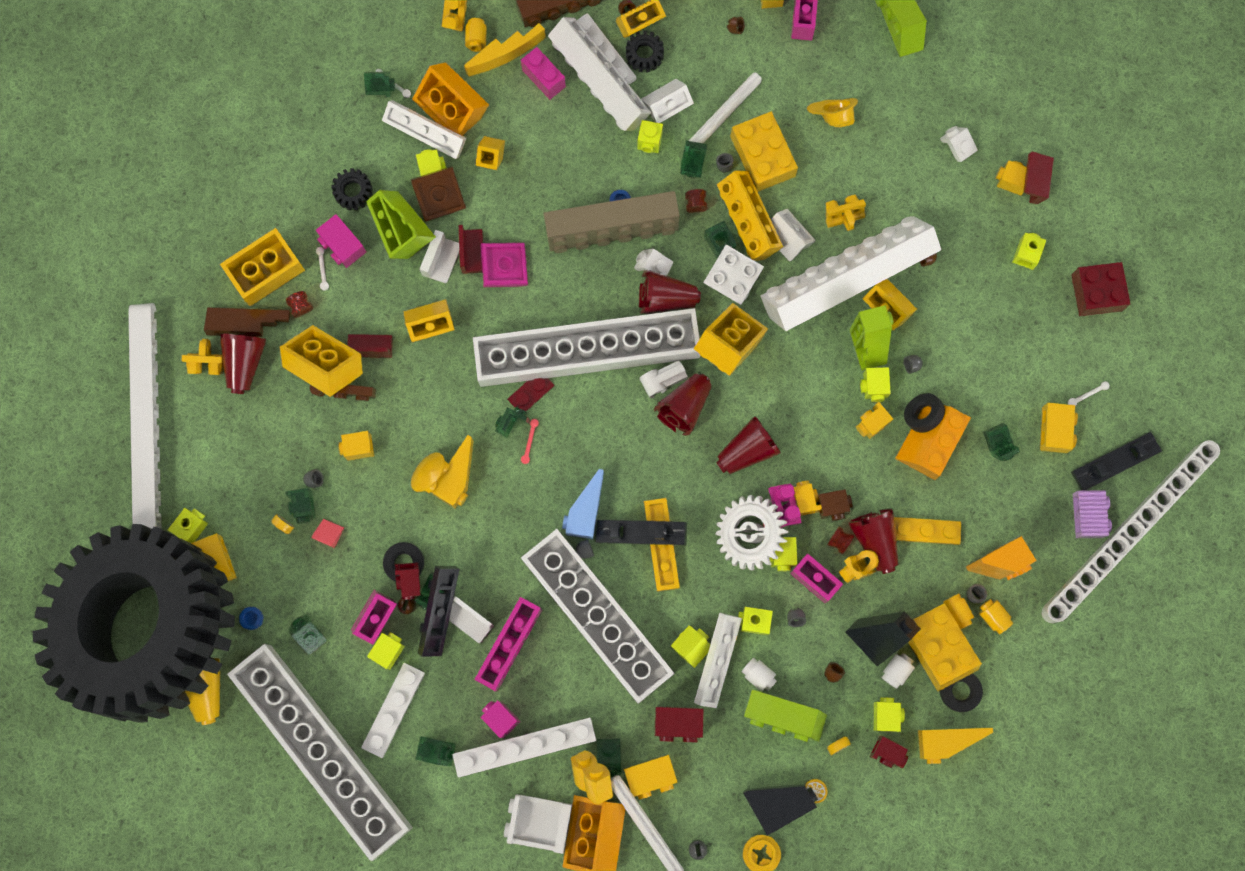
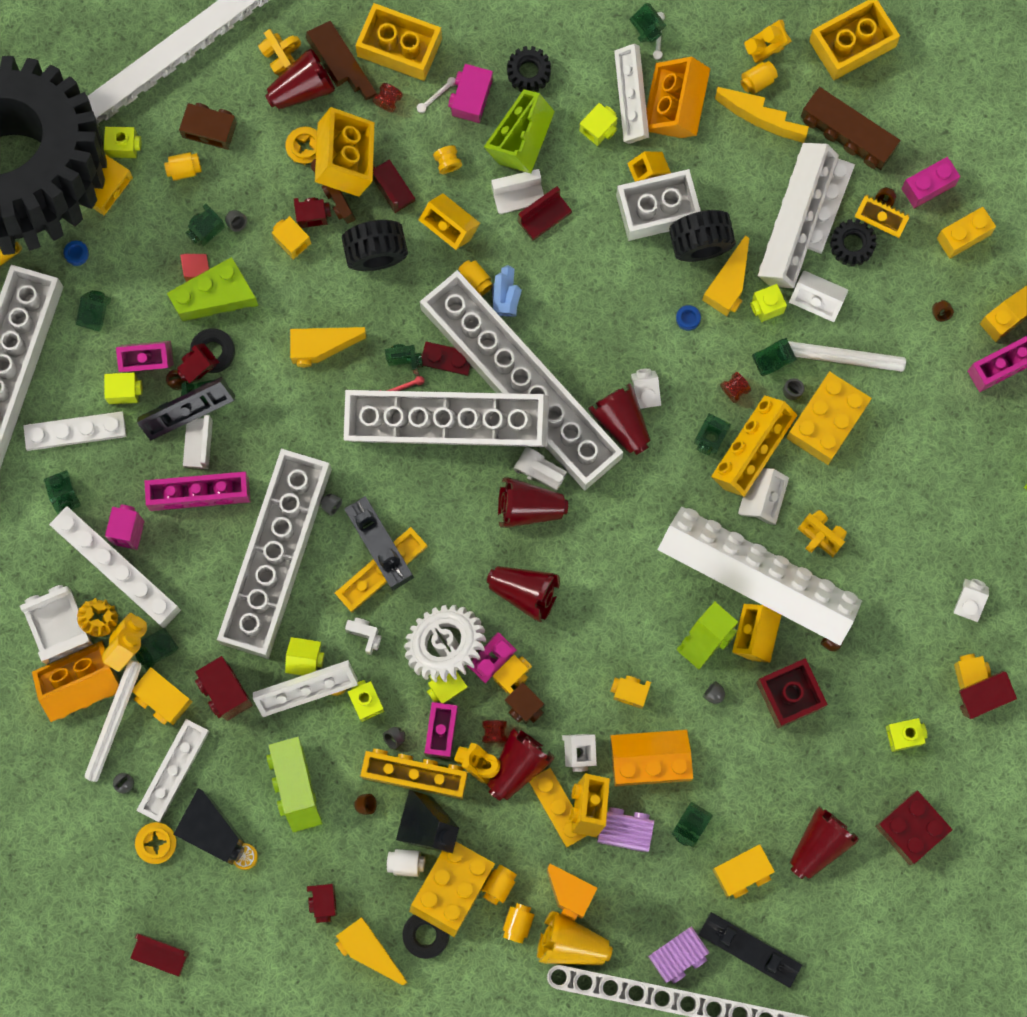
camera: 55 degrees right, 0 degrees up
yellow tile [271,514,295,534] -> none
reddish brown tile [411,166,466,222] -> none
yellow dish [411,452,449,493] -> none
dark pink tile [481,243,528,288] -> none
dark pink brick [521,47,566,100] -> none
dark tan brick [543,191,680,253] -> none
light blue slope [562,469,604,539] -> none
yellow brick [694,303,768,376] -> none
white hinge [703,245,764,305] -> none
white brick [741,658,776,692] -> none
yellow piece [807,98,858,127] -> none
yellow tile [827,736,851,756] -> none
neon yellow brick [860,367,891,402] -> none
neon yellow brick [874,698,905,732] -> none
black tyre [904,393,945,433] -> none
dark grey hinge [967,584,987,604] -> none
white hinge [1068,381,1110,406] -> none
none -> yellow gear [77,598,119,637]
none -> white plate [136,719,210,823]
none -> yellow brick [164,152,202,181]
none -> lime wedge [167,257,259,321]
none -> reddish brown brick [179,103,237,150]
none -> yellow gear [285,127,317,165]
none -> dark red brick [293,197,331,228]
none -> black tyre [342,220,408,271]
none -> white brick [344,390,549,447]
none -> white bracket [345,618,381,655]
none -> yellow brick [360,748,468,800]
none -> yellow wheel [433,145,462,174]
none -> yellow brick [458,260,493,296]
none -> light blue rock [492,265,522,317]
none -> yellow cone [537,911,613,966]
none -> white brick [562,734,597,772]
none -> yellow brick [569,773,610,838]
none -> lavender brick [597,807,654,853]
none -> white brick [616,169,701,241]
none -> black tyre [669,210,736,262]
none -> yellow slope [702,236,749,316]
none -> dark red brick [756,658,828,729]
none -> dark red cone [790,806,859,879]

